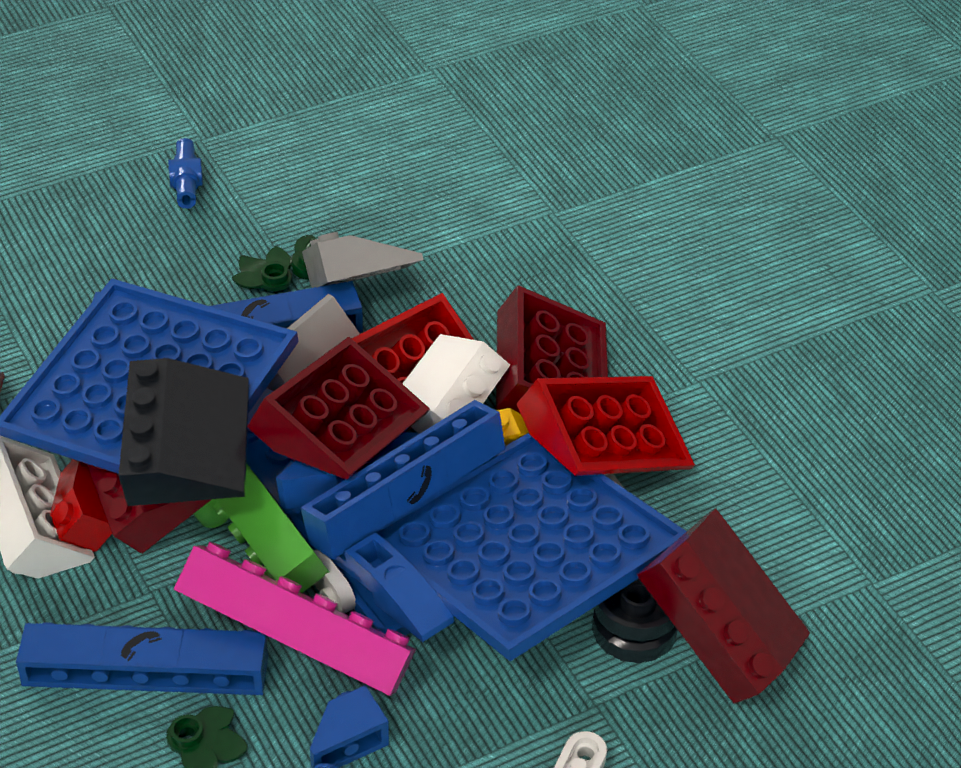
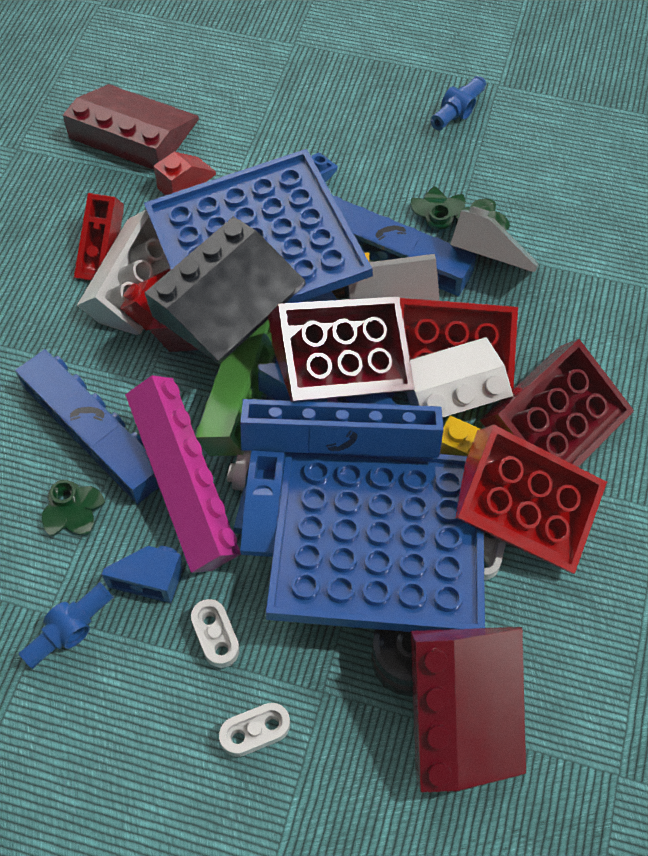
camera: 45 degrees right, 15 degrees up
none -> white plate [191,599,239,668]

